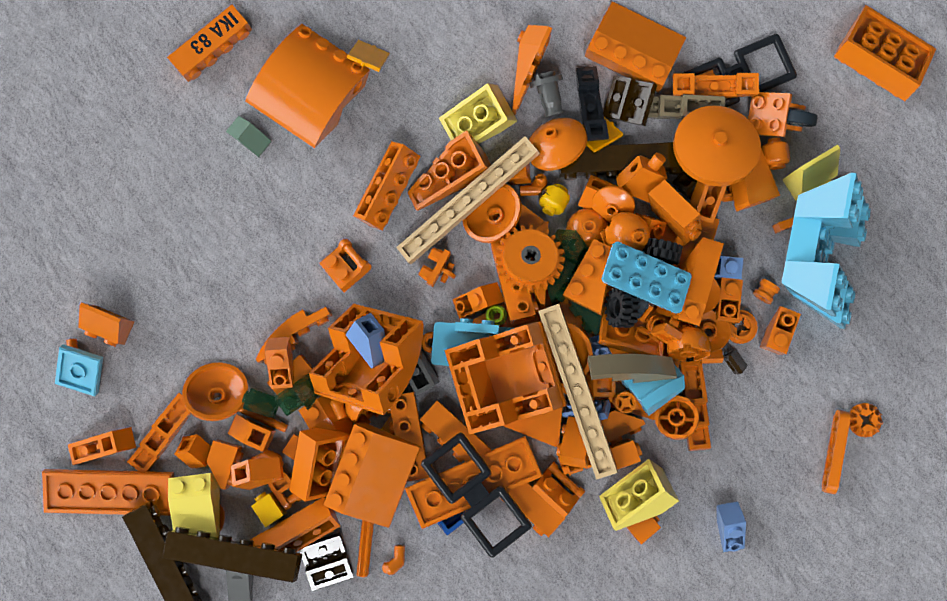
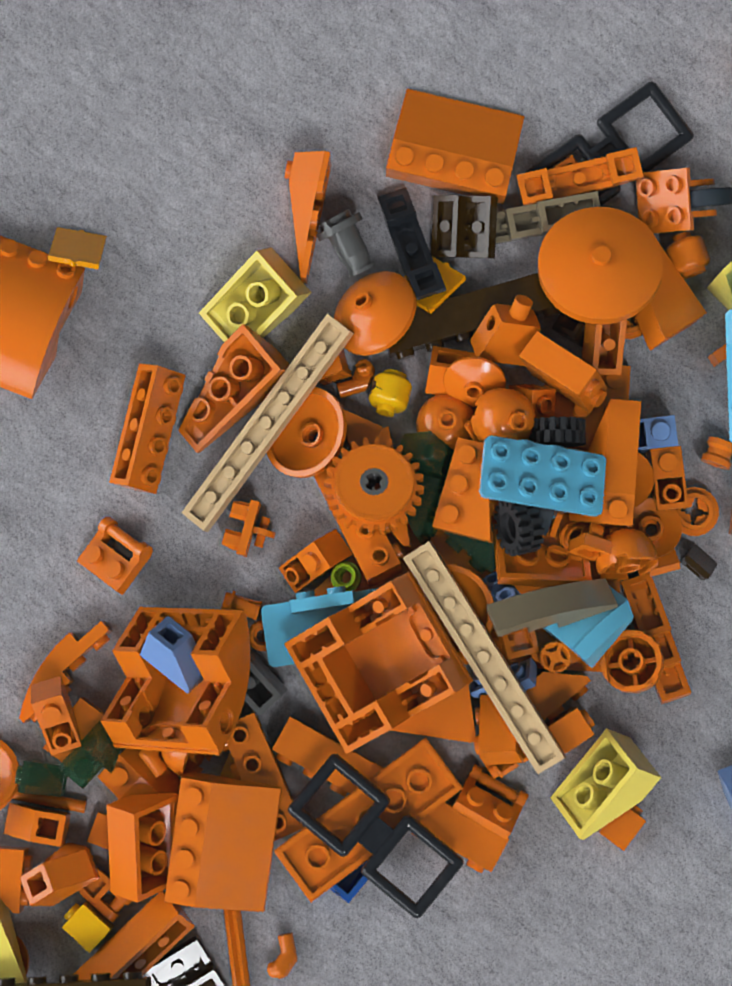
camera: 15 degrees left, 0 degrees up
none -> orange pin [221,590,262,621]

